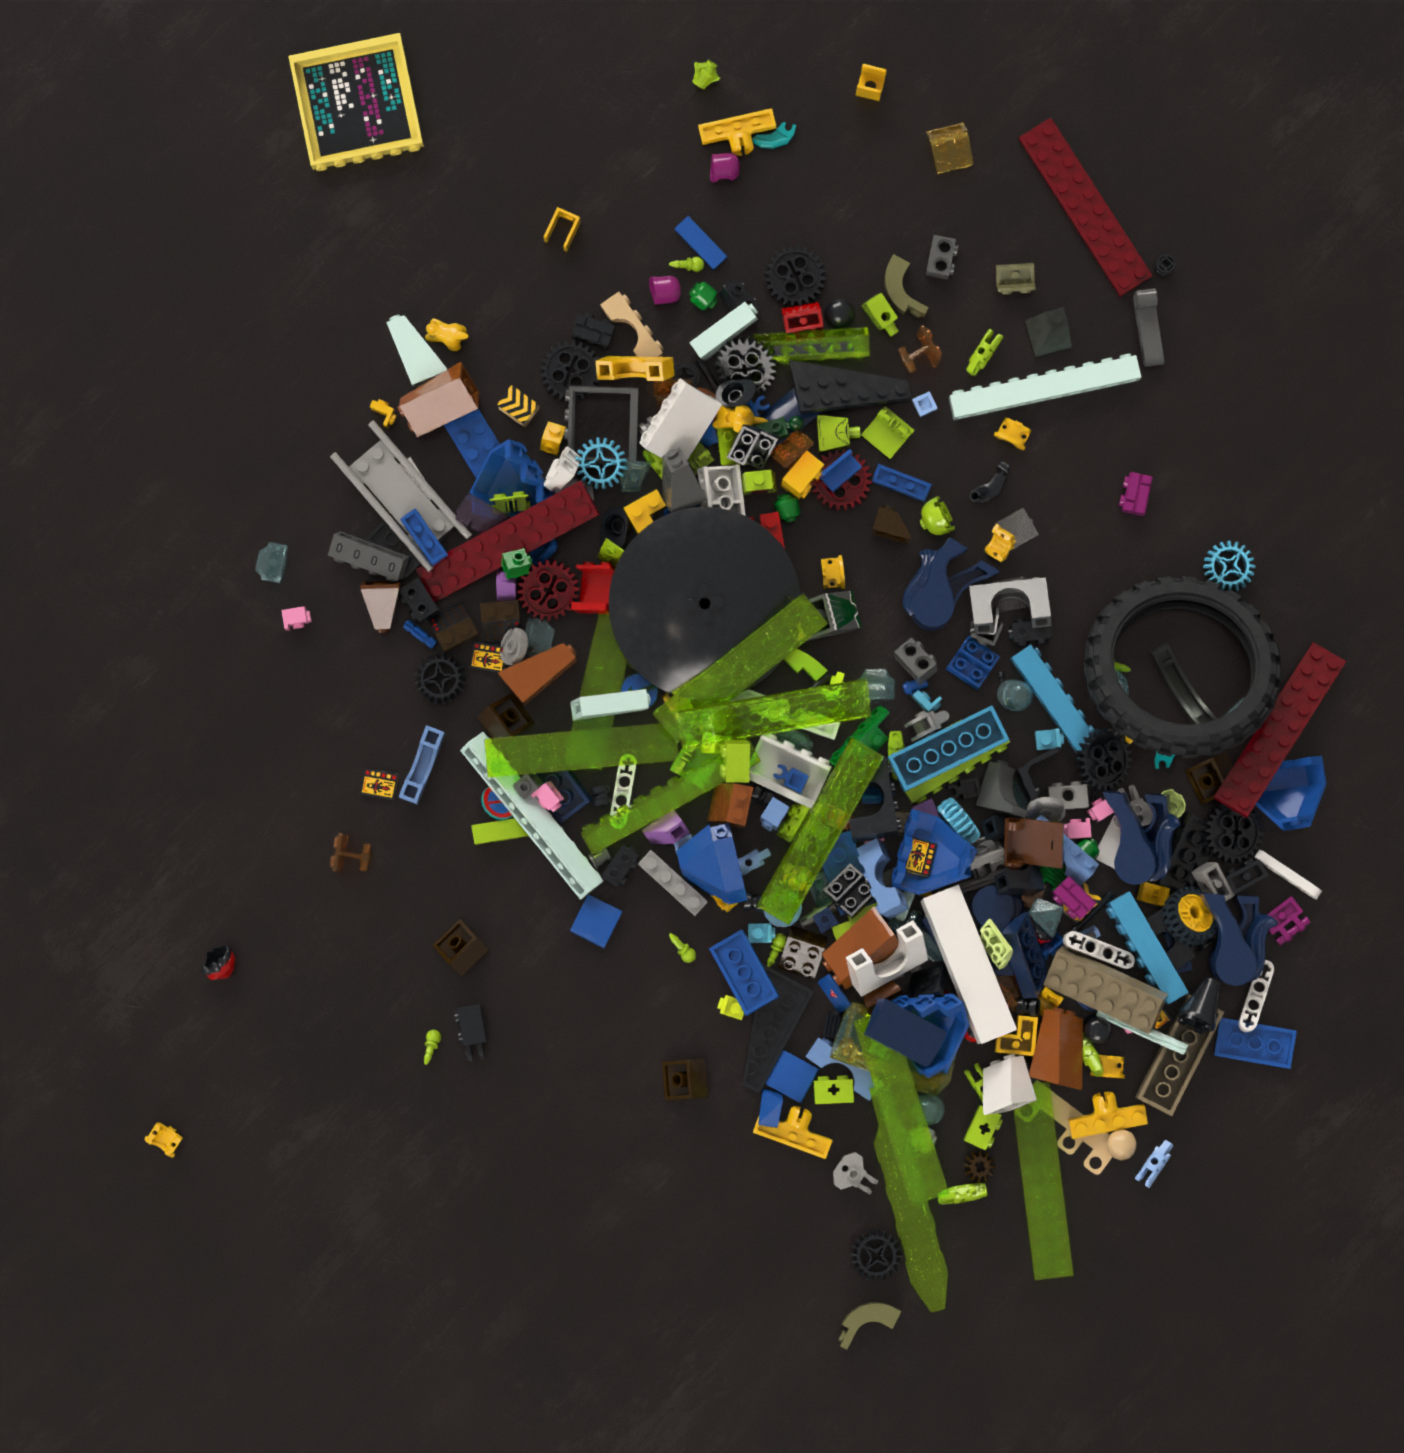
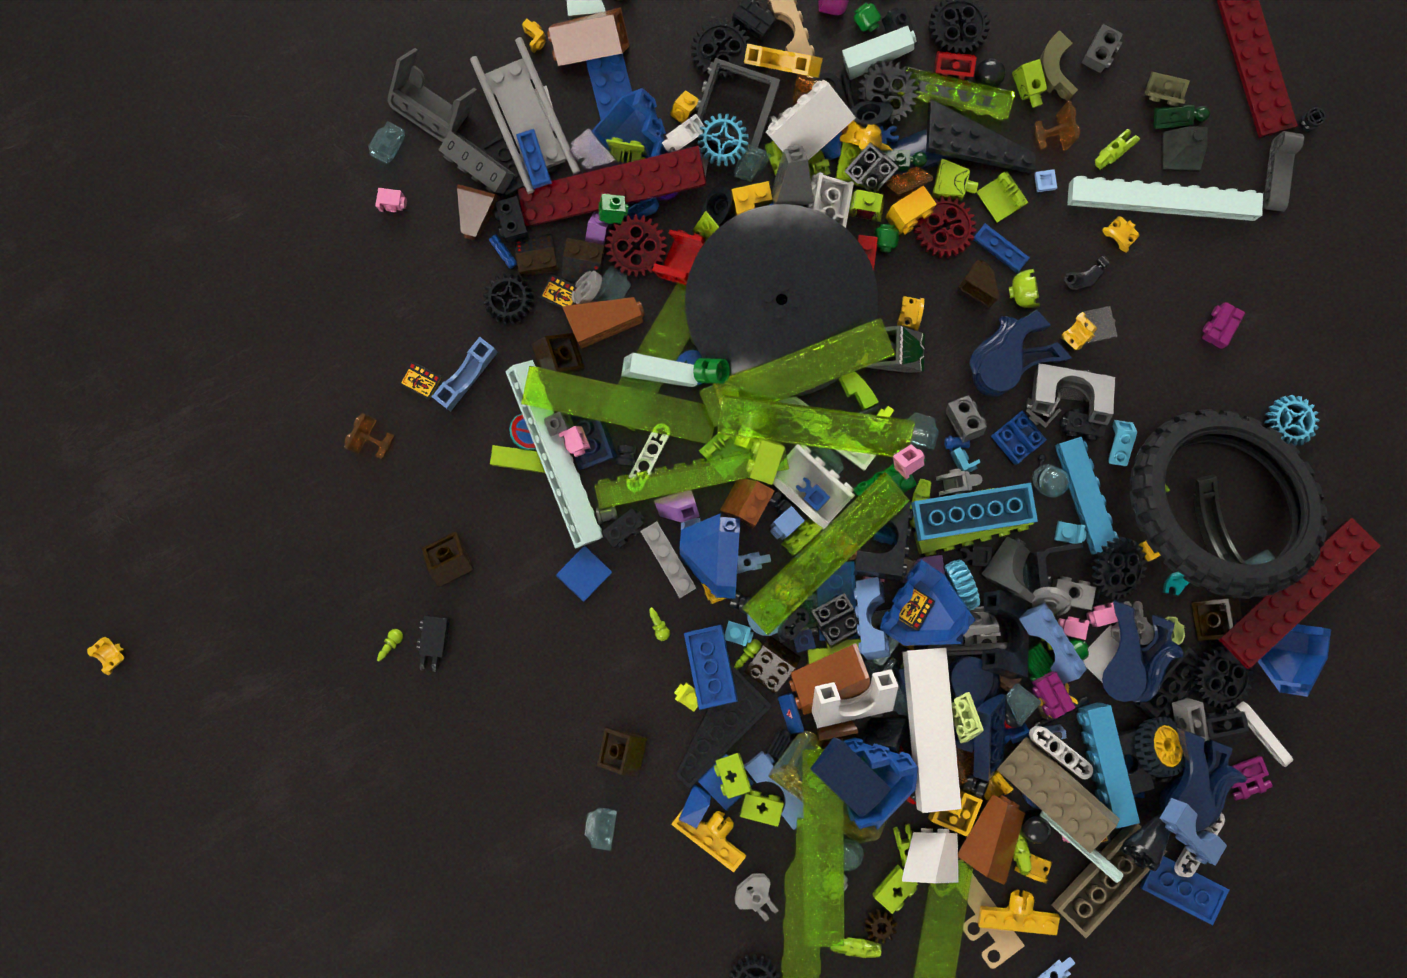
camera: 15 degrees right, 0 degrees up
black hair [200,945,235,980] -> none
piece [498,386,540,428] -> none
blue panel [820,449,862,492] -> none
reddish brown door [1004,817,1064,870] -> none
tan hair [1107,1129,1137,1160] -> none
yellow bracket [1136,882,1170,906] -> none
none -> dark grey windscreen [388,48,477,142]
none -> clear light blue slope [584,807,617,851]
none -> green wheel [693,358,730,384]
none -> lime brick [714,753,752,799]
none -> black beam [778,608,809,641]
none -> bright pink brick [893,444,925,480]
none -> medium azure bracket [1108,420,1137,466]
none -> dark green plate [1154,105,1210,129]
none -> medium blue arch [1160,798,1227,866]

